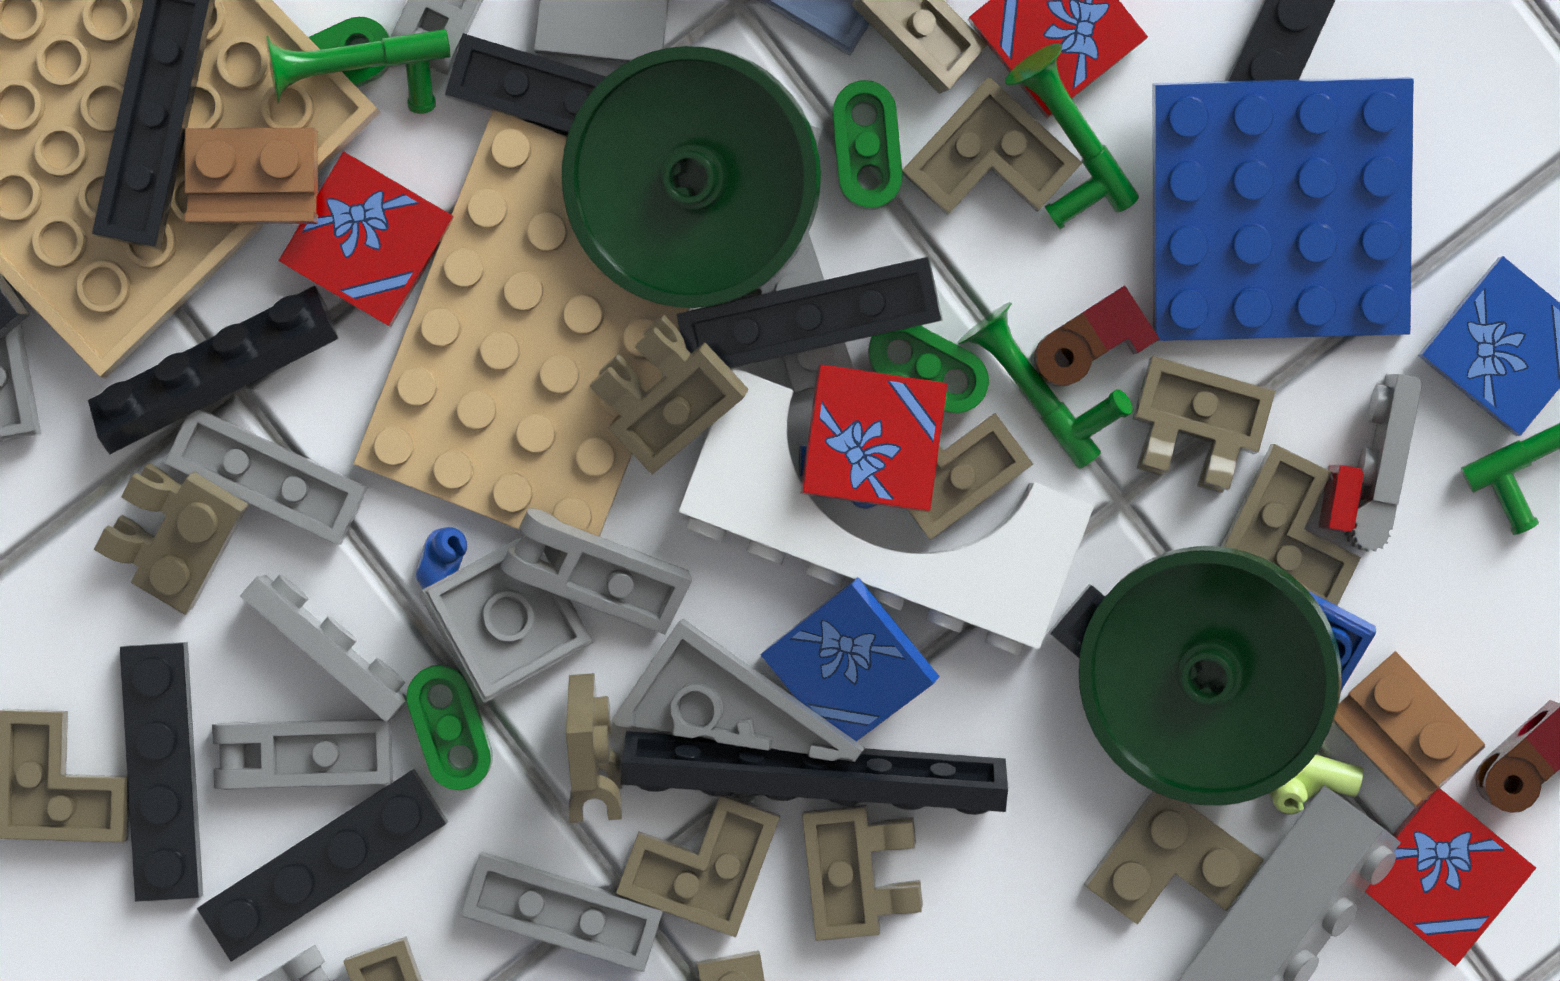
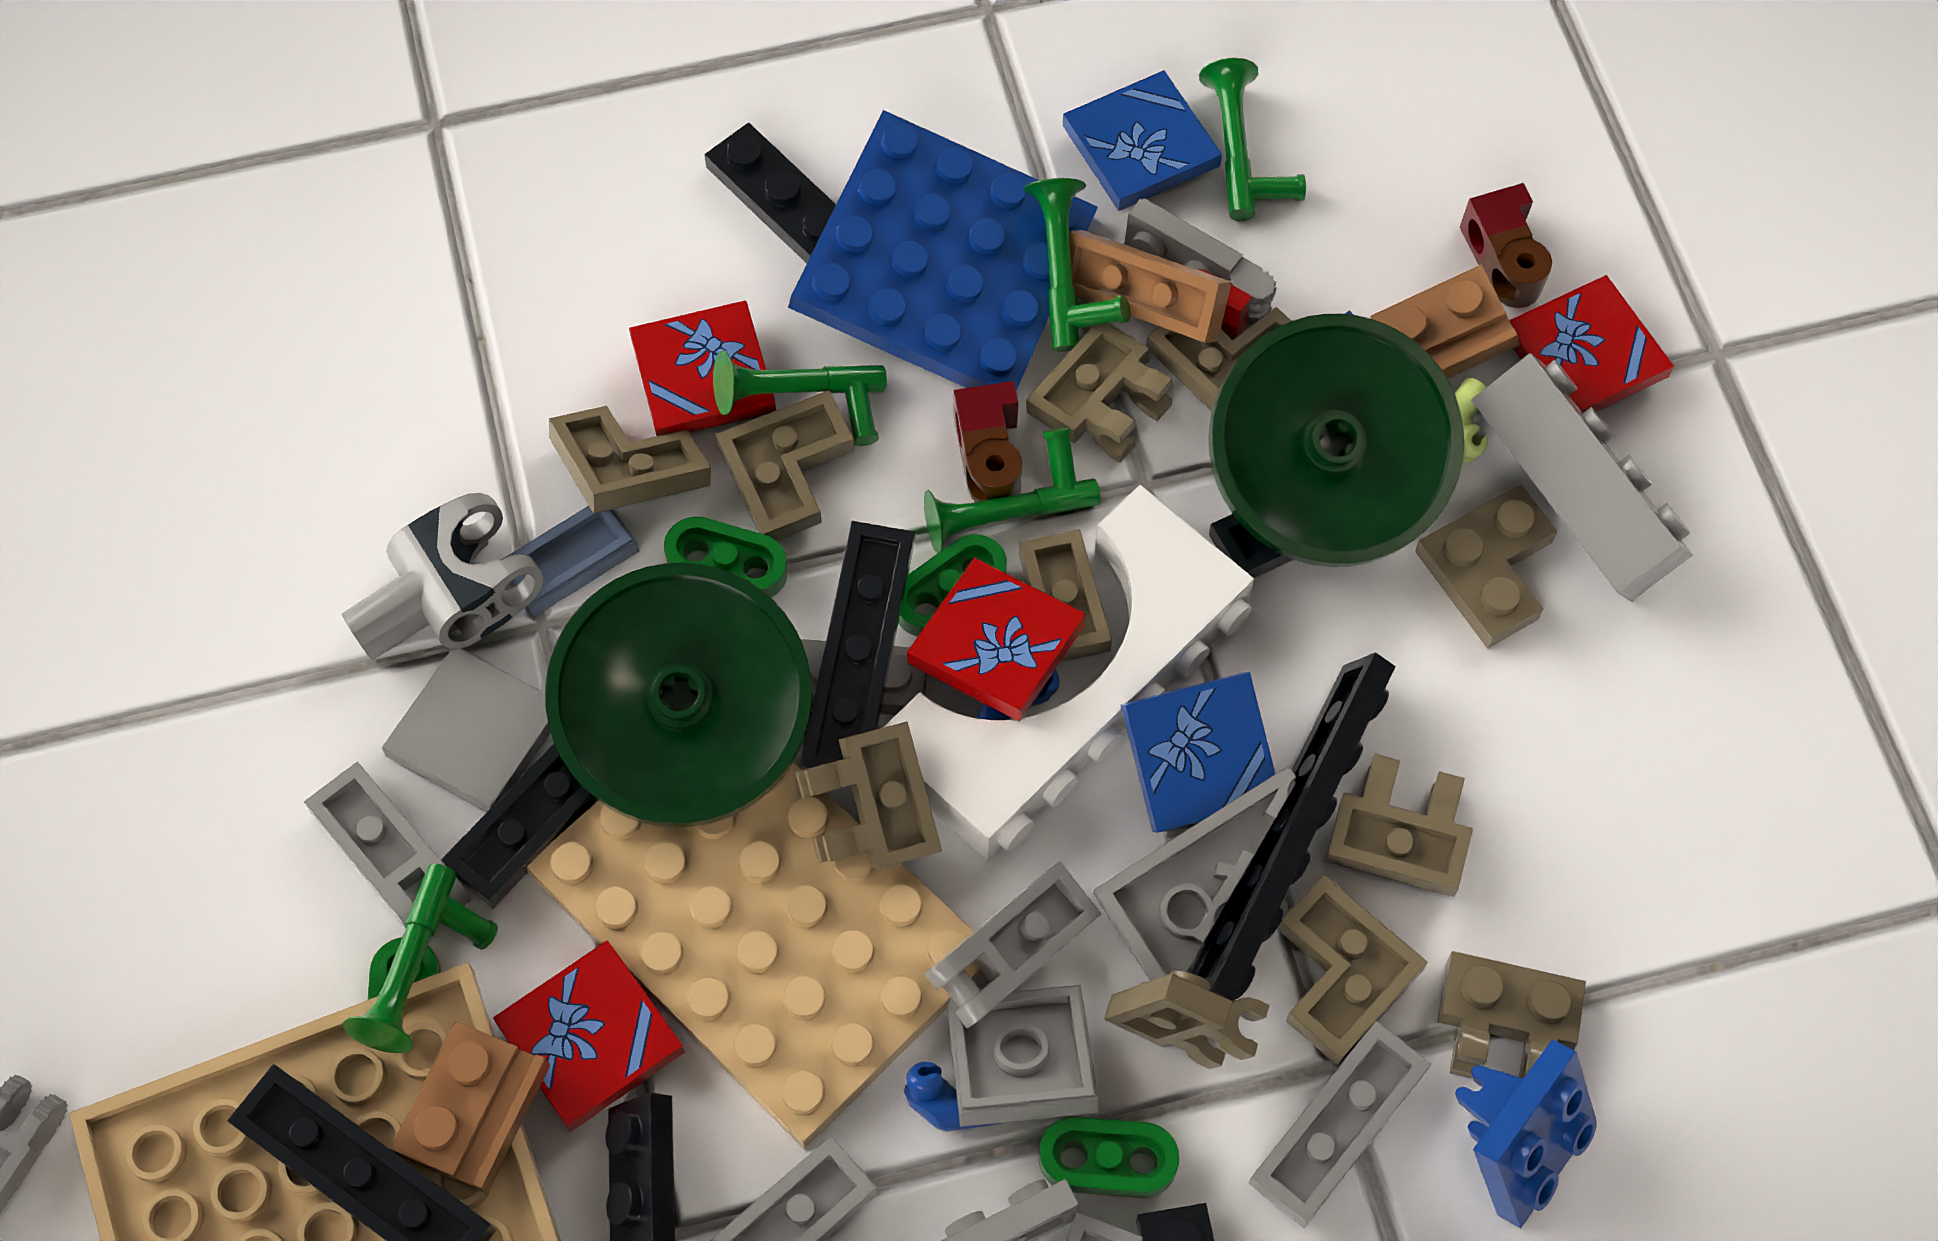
camera: 70 degrees left, 25 degrees down
none -> green piece [1023,178,1130,352]
none -> medium nougat plate [1069,230,1232,343]

